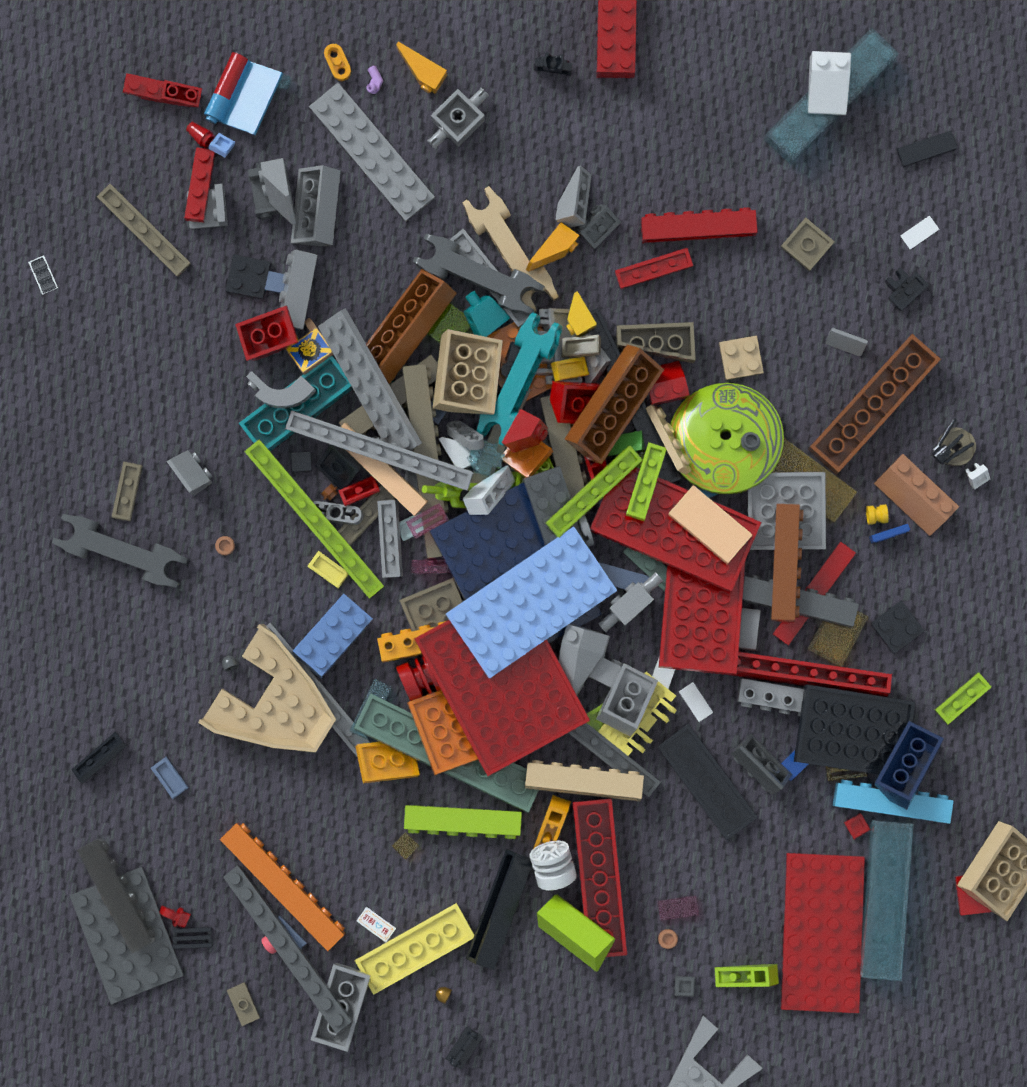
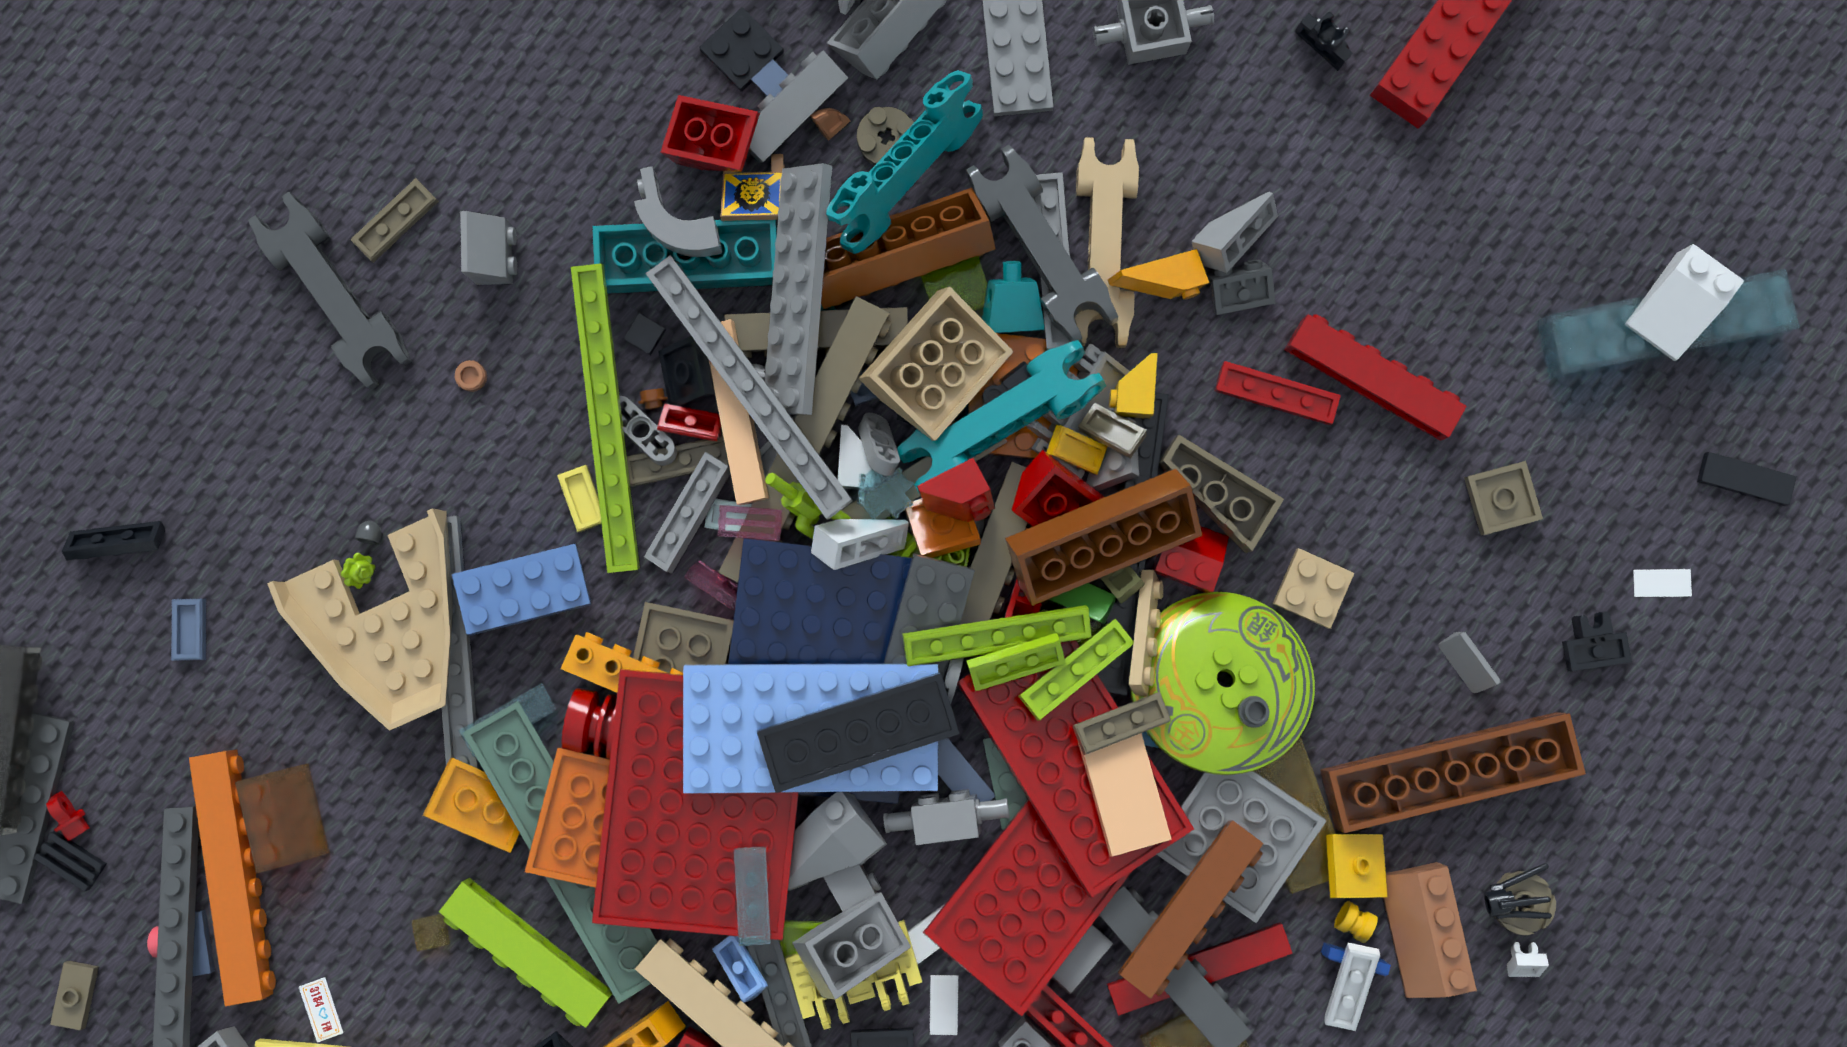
camera: 30 degrees right, 0 degrees up
none -> clear orange slope [235,764,330,874]
none -> lime plant [341,553,376,589]
none -> light blue slope [712,936,768,1003]
none -> clear light blue tile [734,846,771,946]
none -> black plate [757,672,960,793]
none -> nougat tile [810,108,851,141]
none -> teal piece [826,70,983,254]
none -> dark tan plate [857,107,914,166]
none -> lime plate [967,633,1066,691]
none -> dark tan tile [1072,692,1171,755]
none -> olive plate [1101,566,1145,604]
none -> white tile [1324,943,1380,1031]
none -> yellow plate [1326,834,1387,898]

